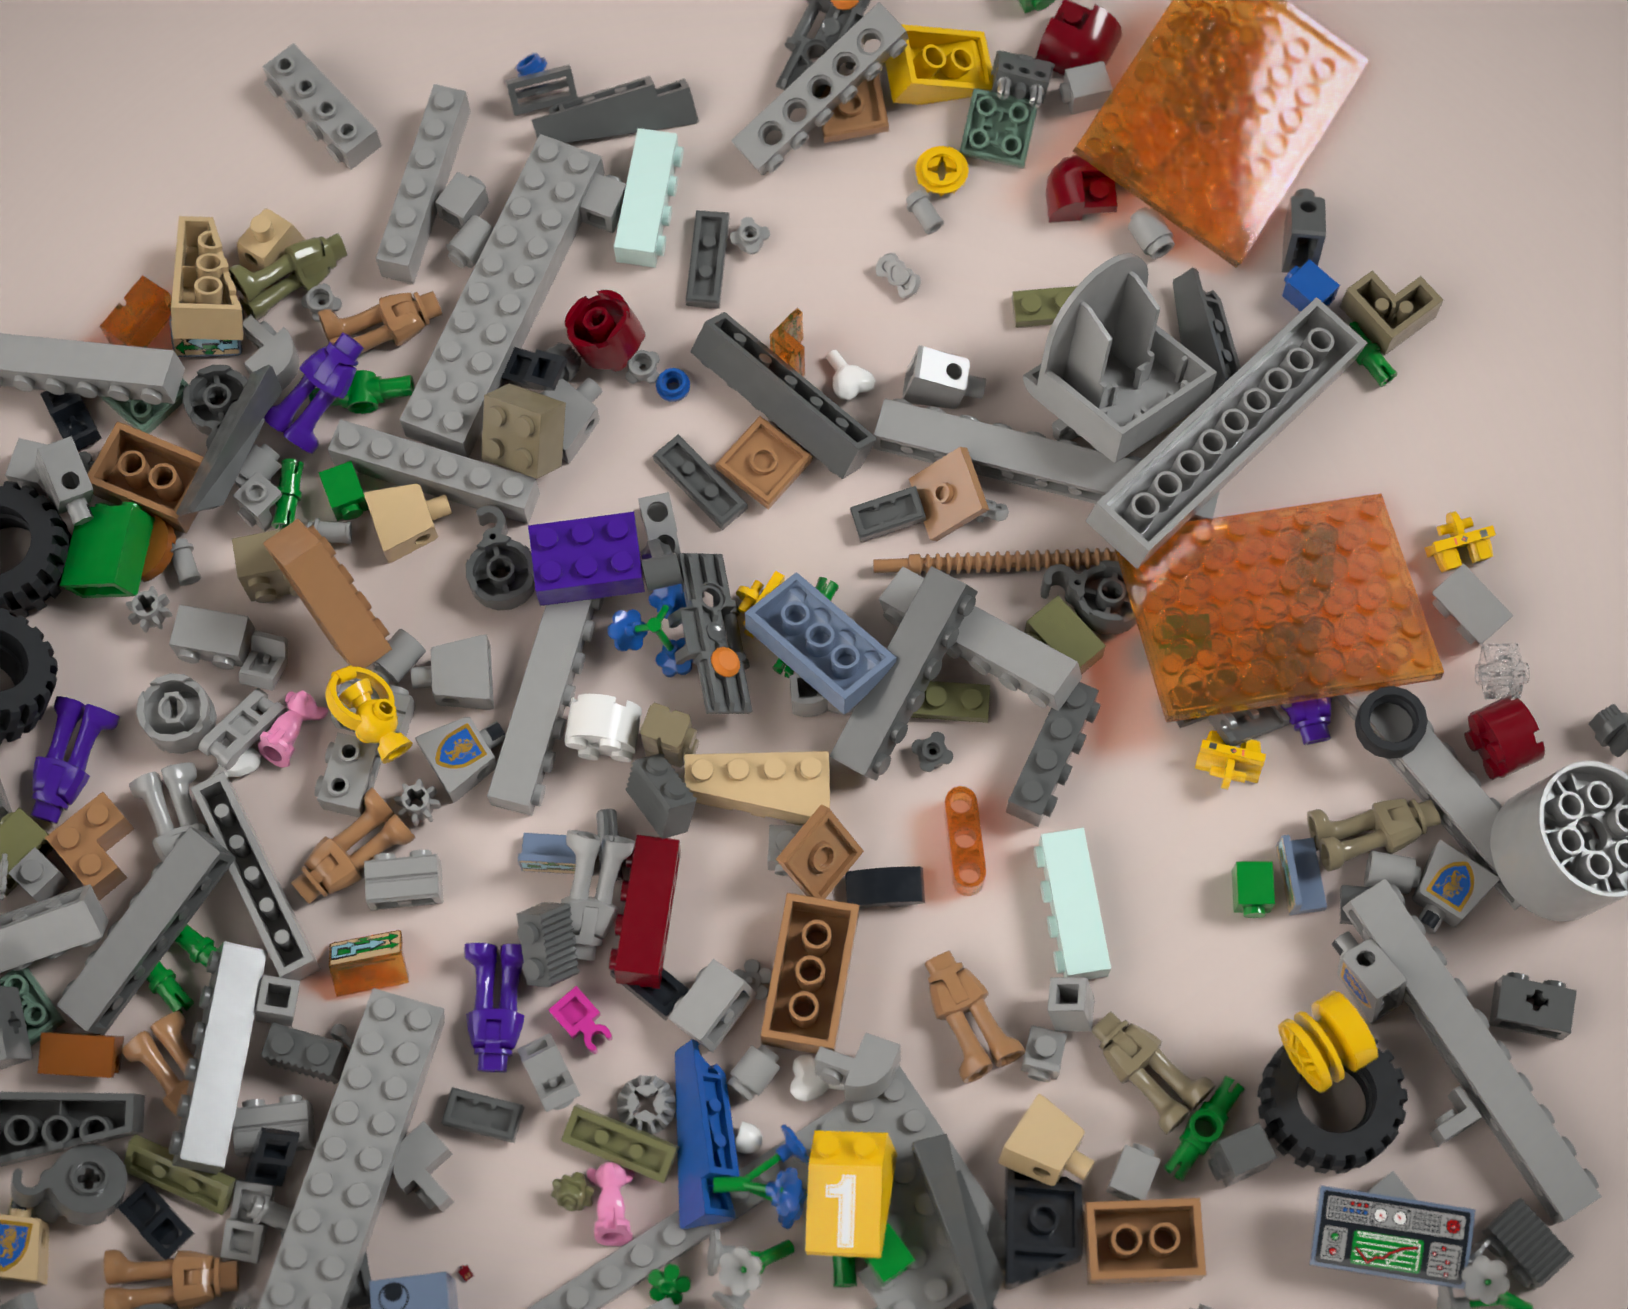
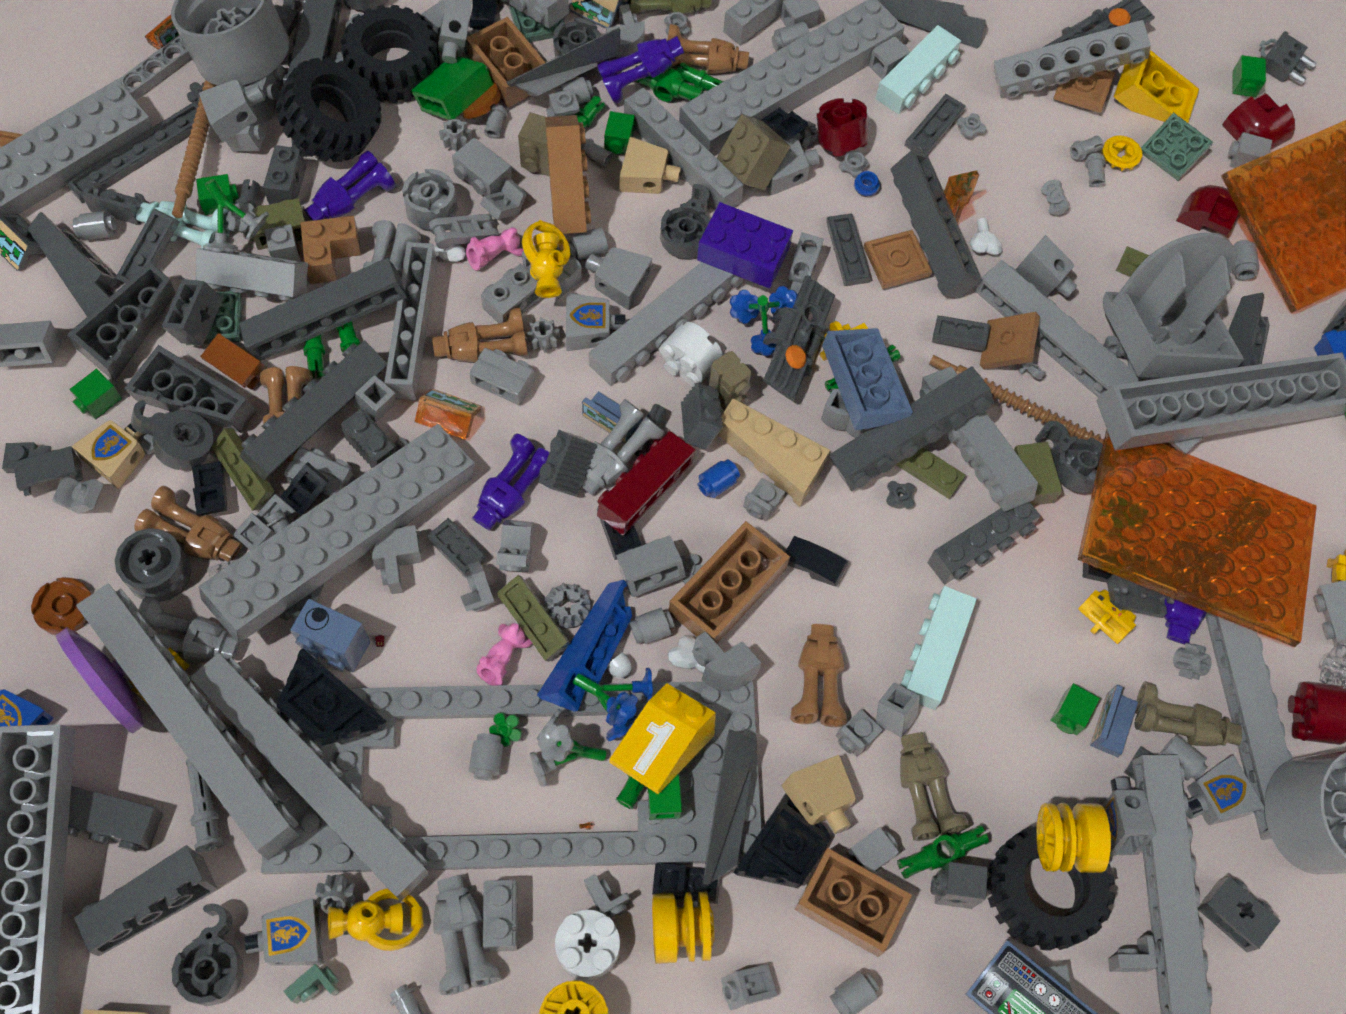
camera: 25 degrees right, 5 degrees down
dark pink plate [548,986,613,1054] -> none
olive plant [551,1172,594,1212] -> none
dark grey piece [640,539,683,591] -> none
medium nougat plate [775,804,864,899] -> none
clear orange beam [944,786,986,896] -> none
dark grey piece [991,50,1054,107] -> none
black tyre [1354,686,1428,759] -> none
none -> light grey bracket [461,561,494,611]
none -> green pin [677,62,724,91]
none -> blue brick [697,459,740,498]
none -> light grey pin [1070,135,1103,160]
none -> light grey gear [1173,643,1212,680]

